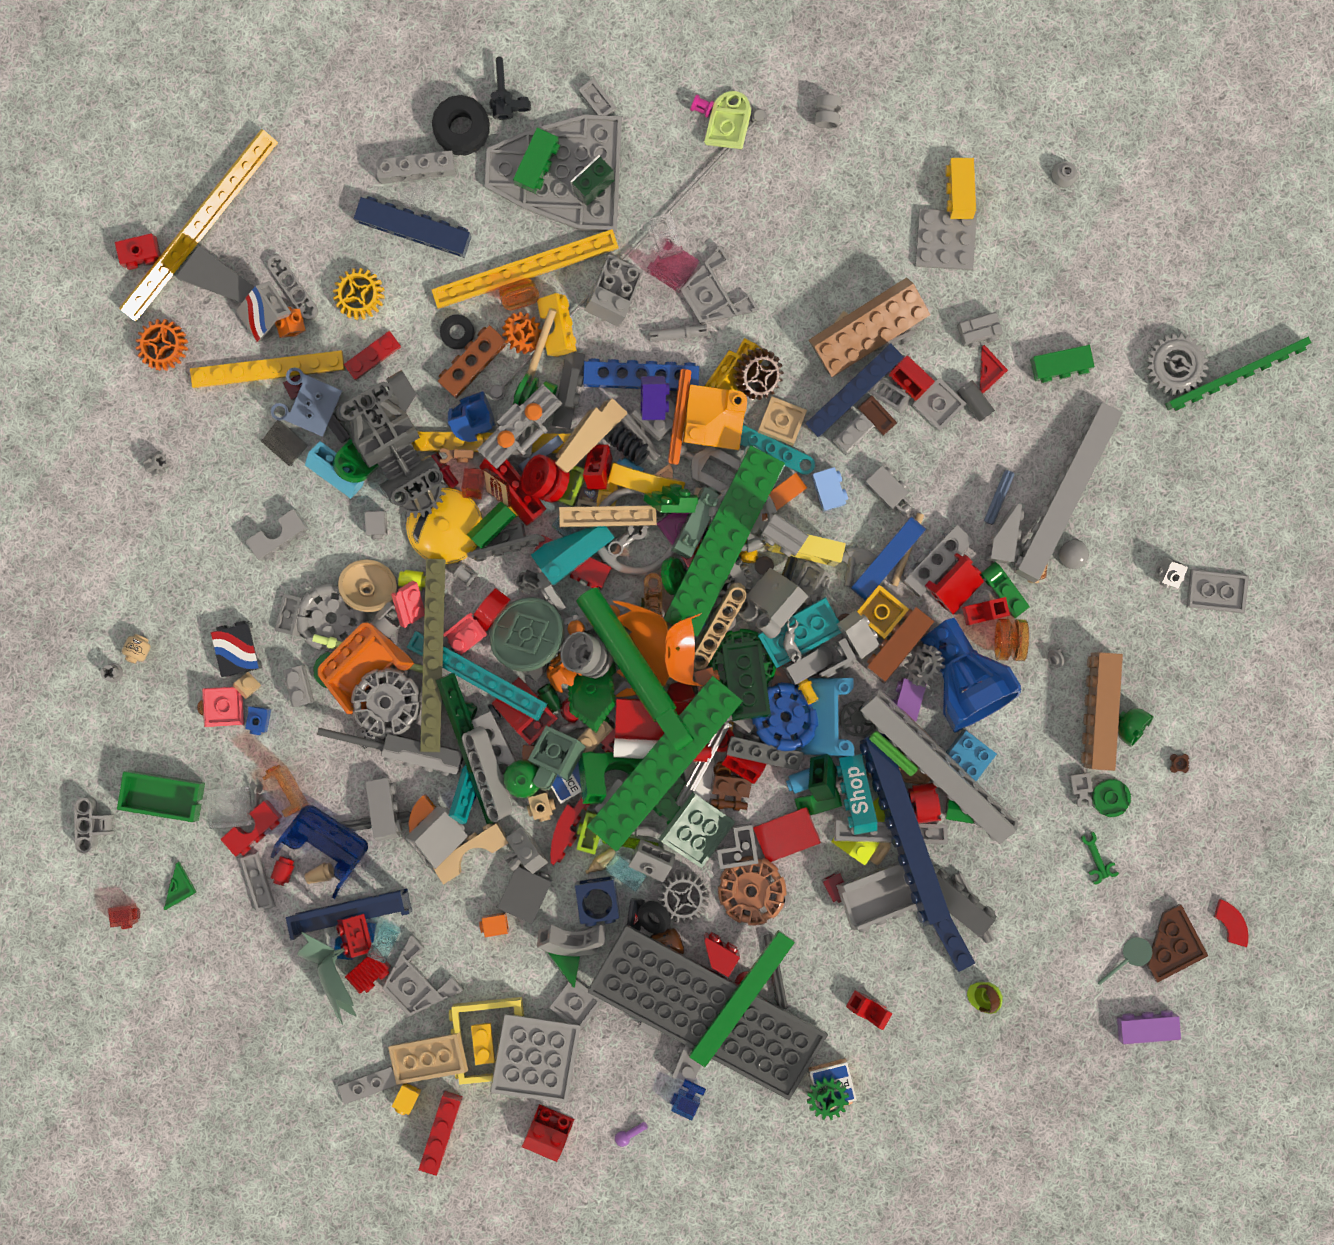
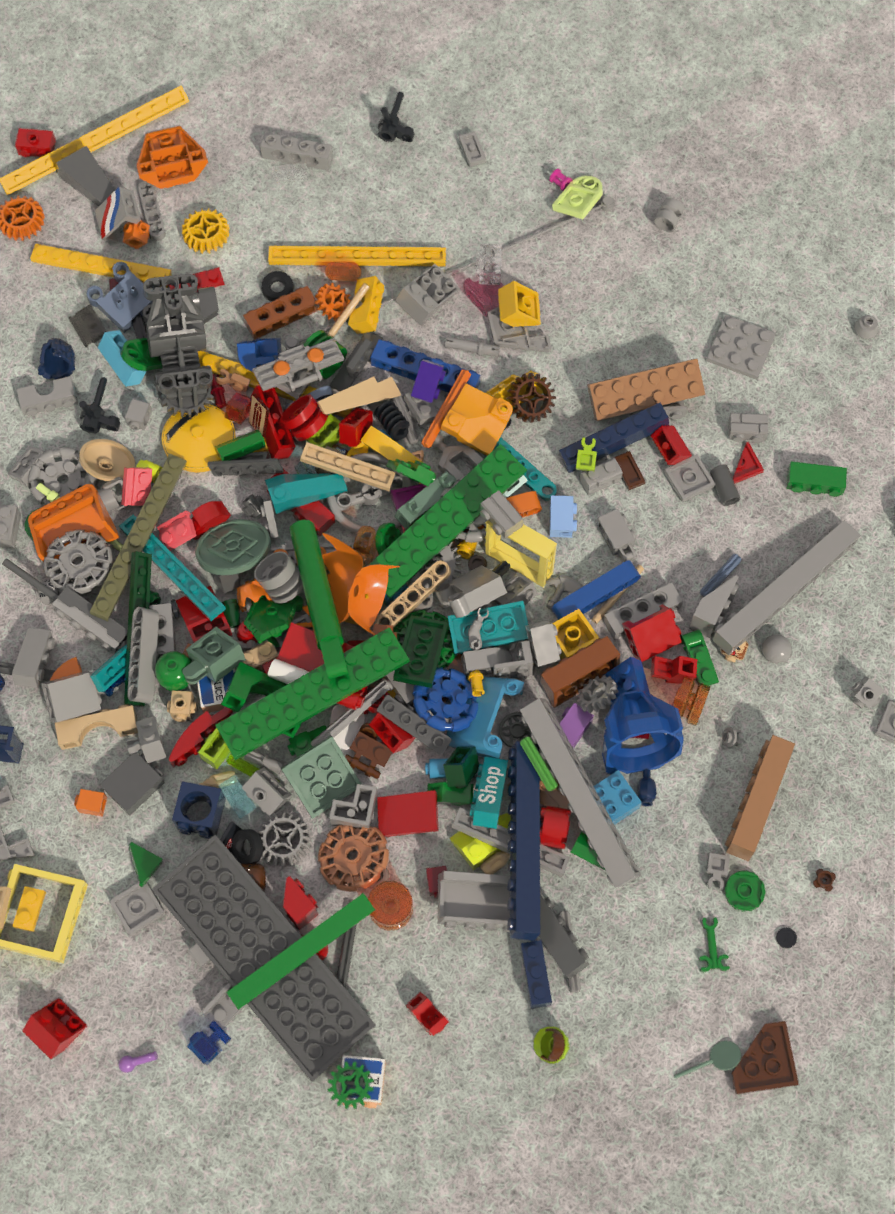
camera: 15 degrees right, 20 degrees down
dark blue brick [353,196,472,258] -> none
black tyre [432,95,490,156] -> none
light grey bush [453,562,478,587] -> none
light grey piece [485,115,622,232] -> none
light grey plate [490,1013,581,1103] -> none
green brick [513,128,561,194] -> none
light grey arch [537,925,606,956] -> none
dark green piece [570,155,615,206] -> none
tan tile [758,397,807,446] -> none
light grey slope [868,378,911,414] -> none
yellow brick [945,158,976,219] -> none
medium lavender brick [1117,1010,1181,1044] -> none
green cylinder [1118,708,1154,747] -> none
red tile [1214,899,1249,947] -> none
none -> dark blue hair [38,338,76,380]
none -> black piece [79,377,121,434]
none -> orange wedge [137,126,208,189]
none -> clear orange wheel [368,880,413,931]
none -> yellow slope [498,281,541,327]
none -> lime plate [576,437,597,472]
none -> dark blue plant [637,770,656,807]
none -> black piece [776,928,797,949]

